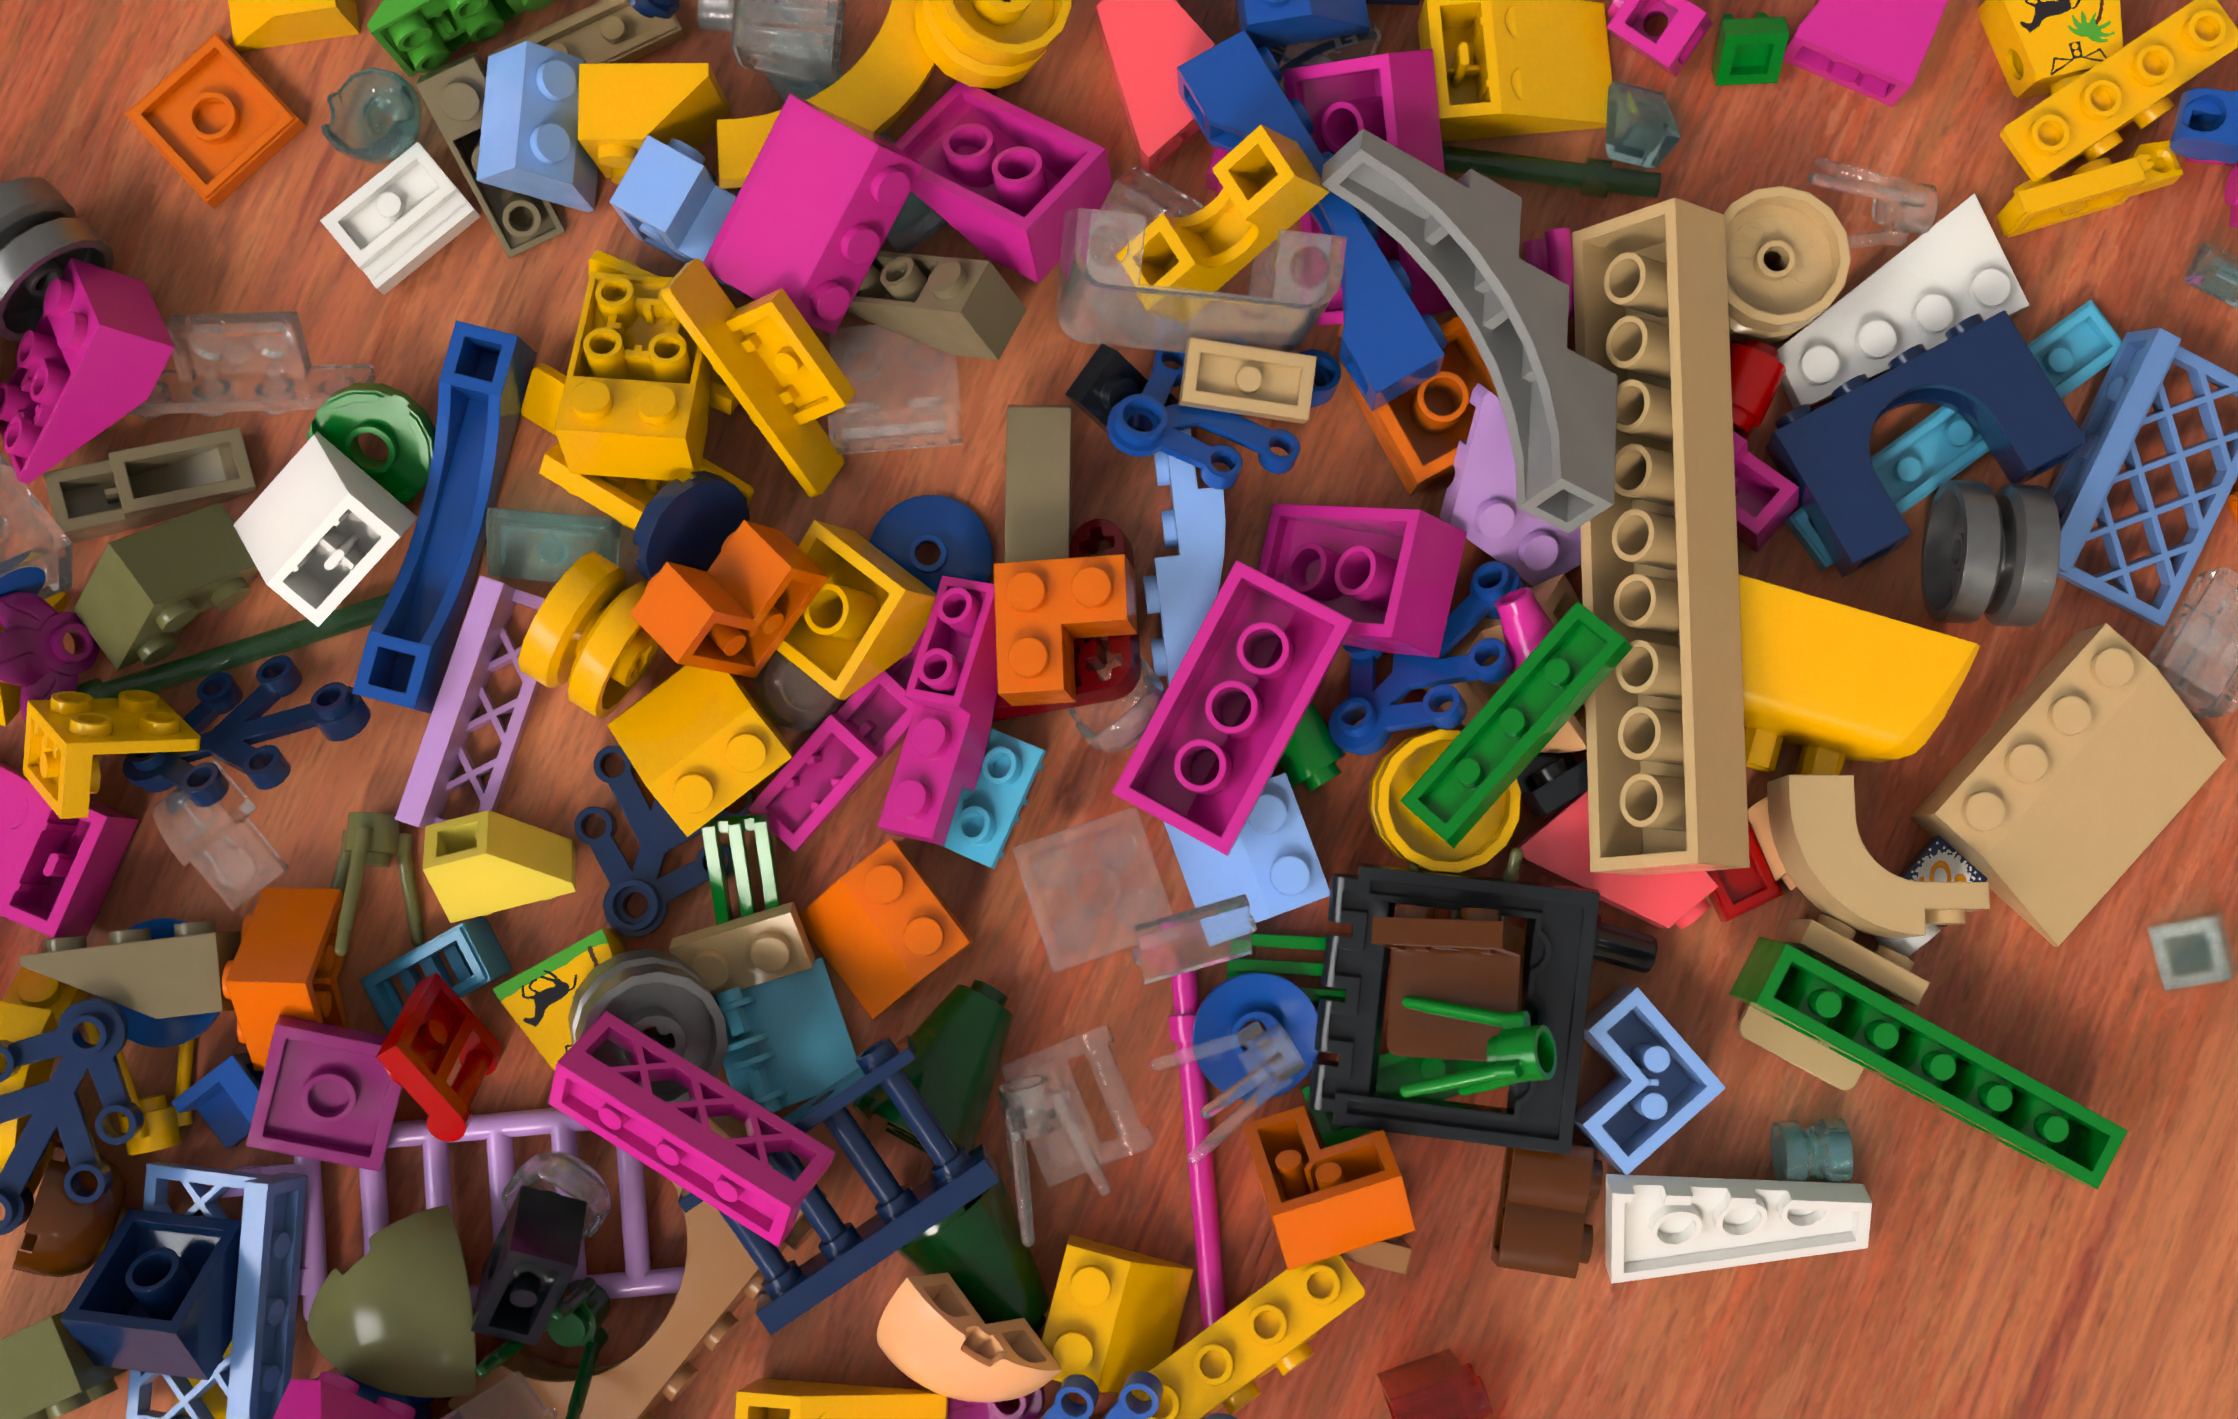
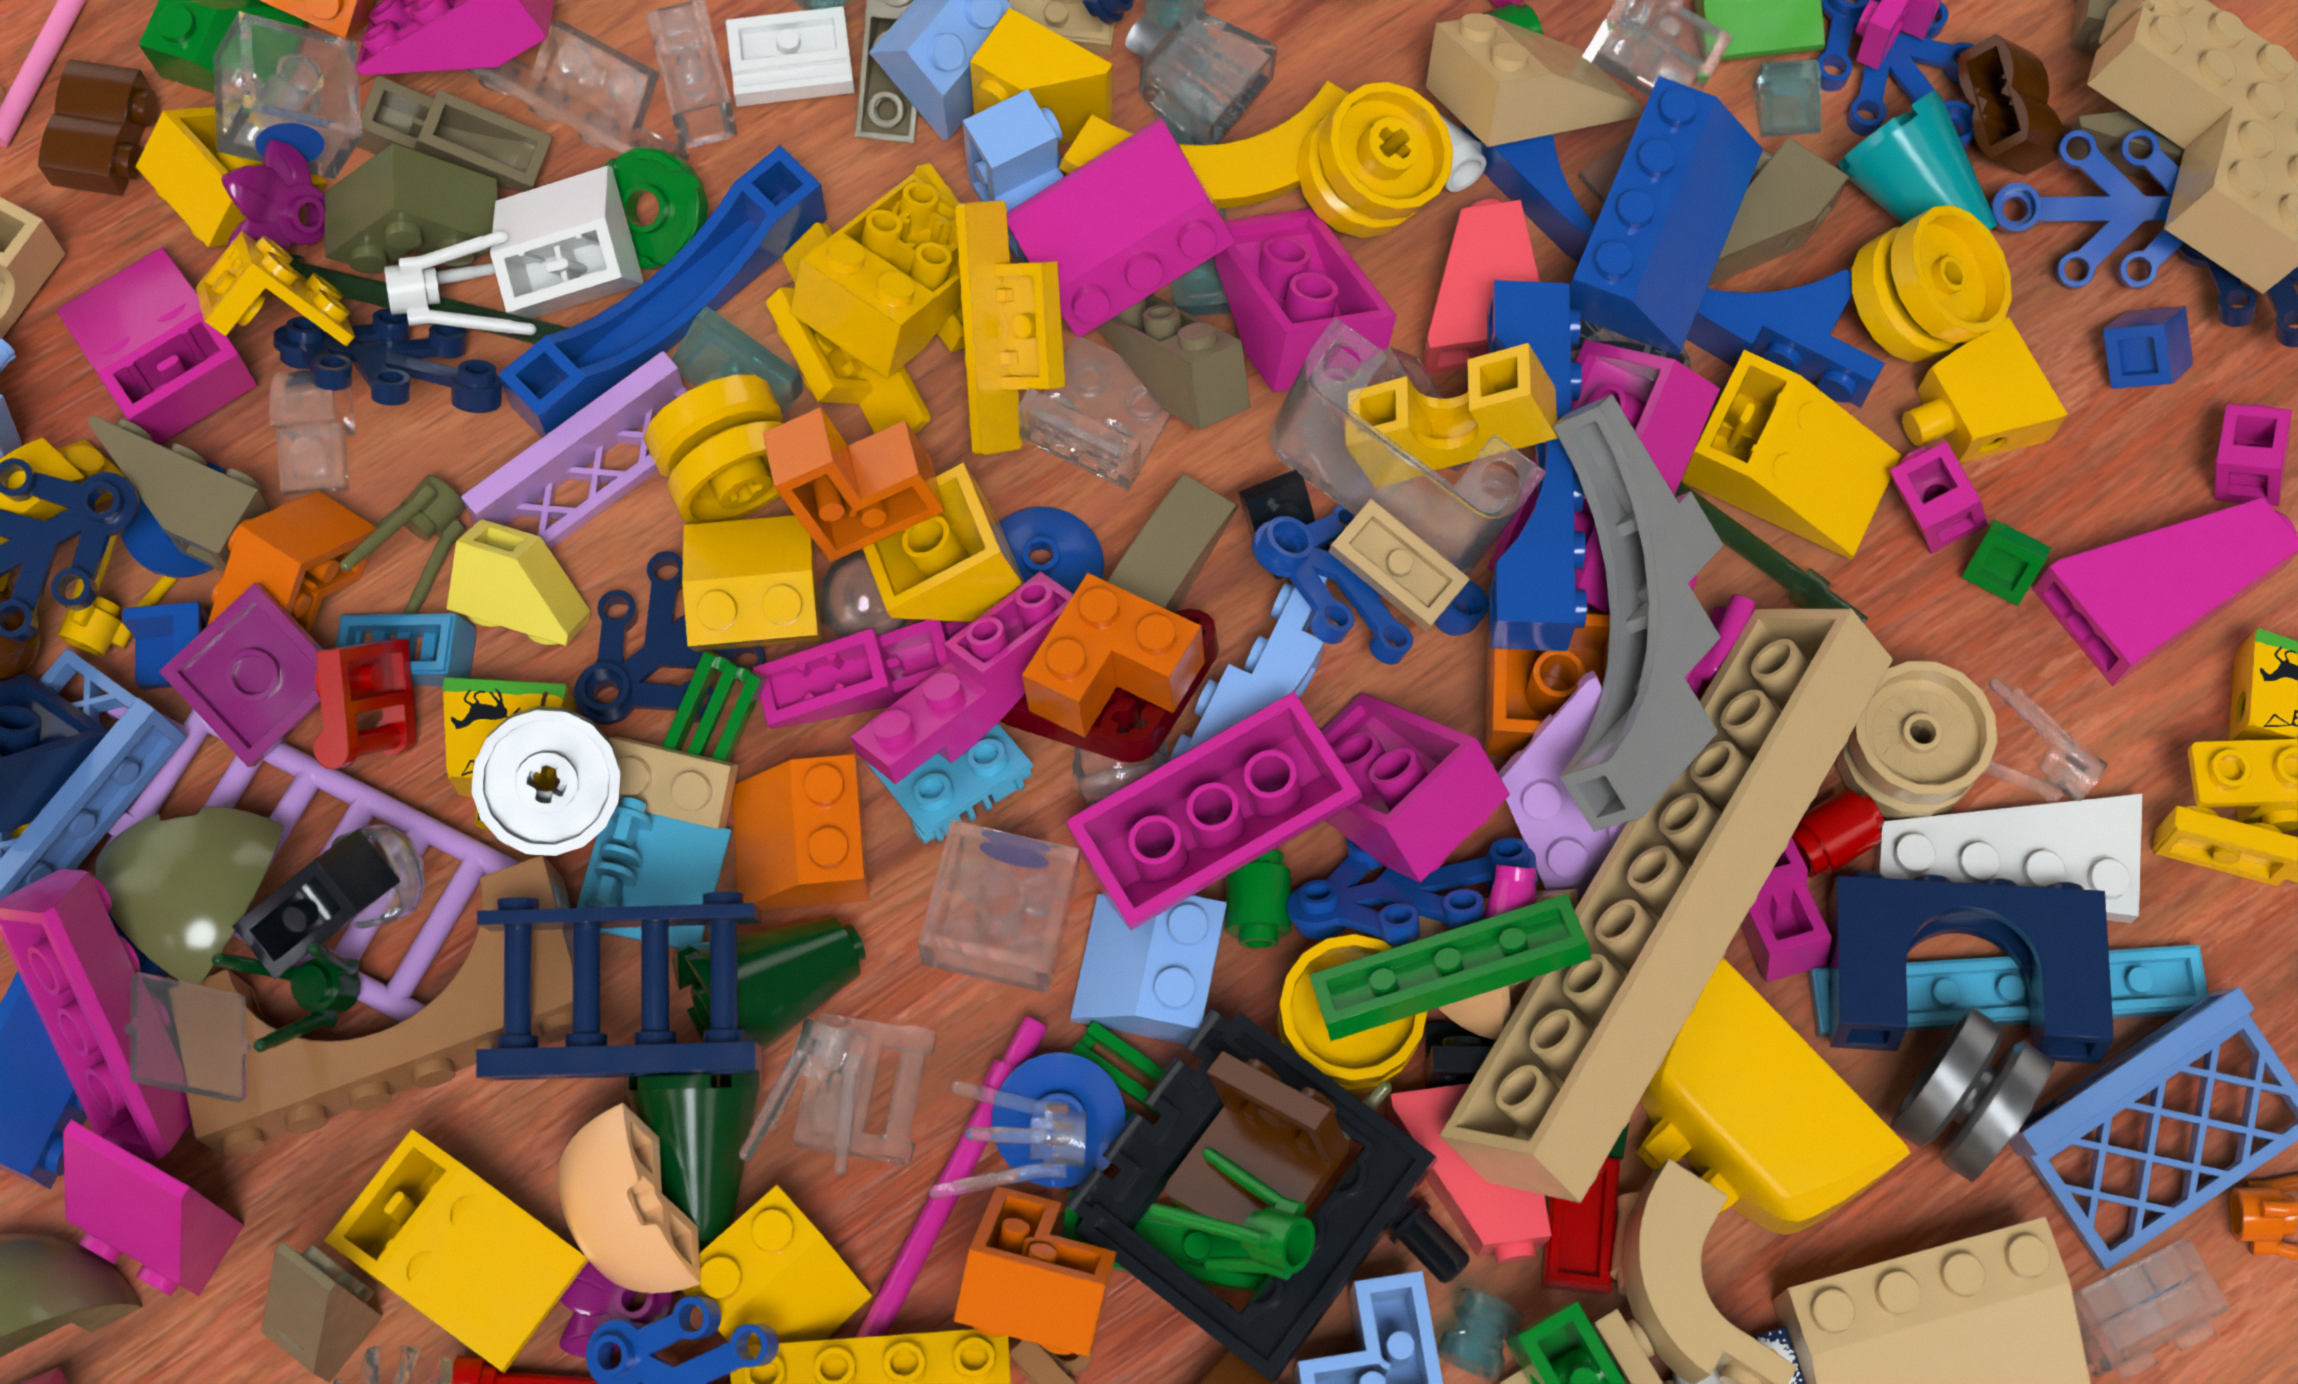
camera: 25 degrees right, 15 degrees down
dark pink fence [548,1011,836,1247] -> none
dark blue tile [633,470,750,582] -> none
clear piece [1131,894,1257,985] -> none
clear light blue slope [1605,81,1681,169] -> none
none -> white plant [384,230,536,335]
none -> clear brick [646,0,738,149]
none -> clear light blue wheel [1437,1288,1524,1381]

